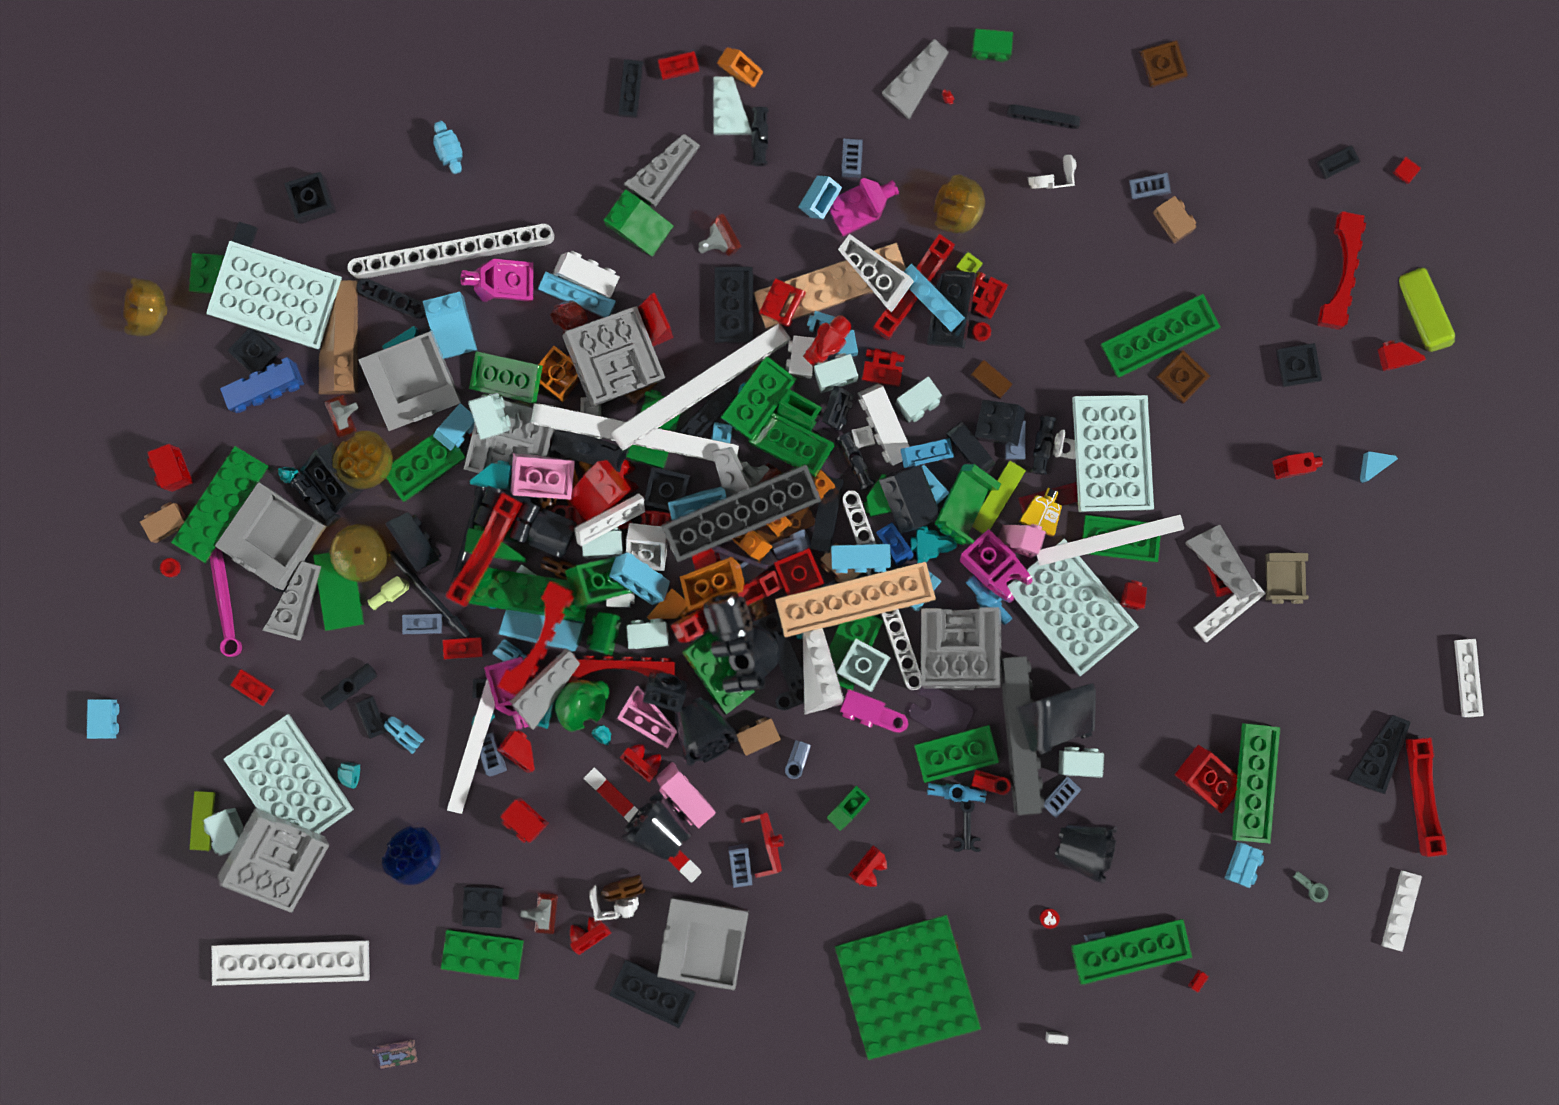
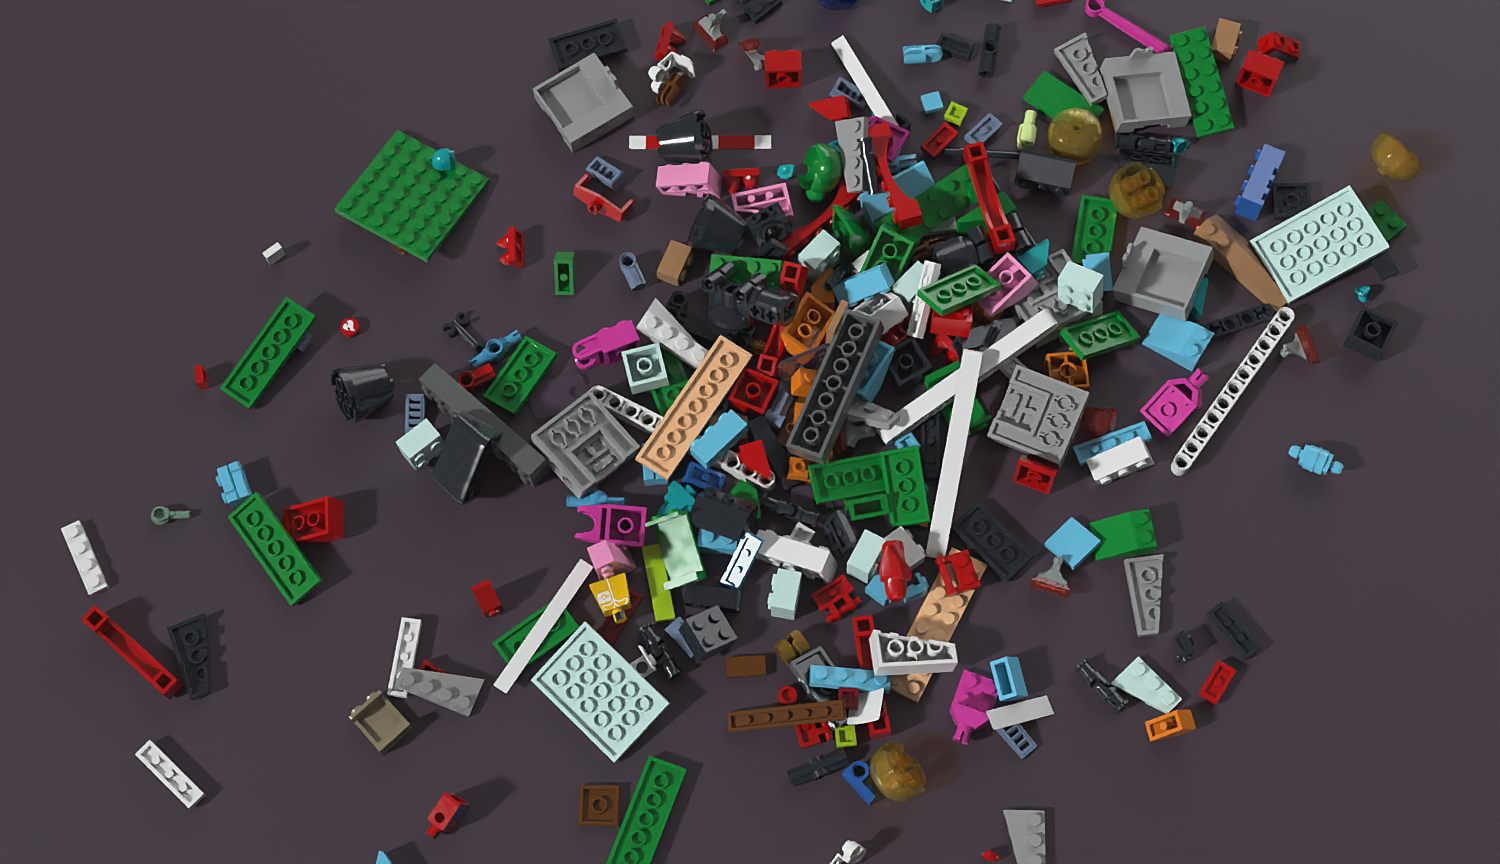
camera: 140 degrees right, 15 degrees down
red tile [160,558,181,577] -> none
light aqua plate [1007,539,1139,676] -> none
none -> teal piece [432,148,456,171]
none -> reddish brown tile [727,699,847,733]
none -> piece [737,38,765,70]
none -> red slope [737,440,773,481]
none -> black tile [752,238,788,260]
none -> pearl gold wheel [774,629,811,666]
none -> black piece [787,747,849,787]
none -> black pin [822,255,855,292]
none -> medium nougat tile [825,300,849,350]
none -> dark red plate [838,687,859,710]
none -> blue plate [842,761,876,806]
none -> white sticker [847,688,884,725]
none -> black pin [857,137,880,195]
none -> green plate [917,264,1001,316]
none -> medium azure tile [921,91,944,114]
none -> lime plate [944,101,968,126]
none -> white sticker [986,695,1054,730]
none -> medium azure tile [1045,517,1101,570]
none -> black bracket [1174,630,1196,664]
none -> red bracket [1258,31,1300,59]
none -> piece [1280,324,1321,365]
none -> teal piece [1355,286,1372,303]

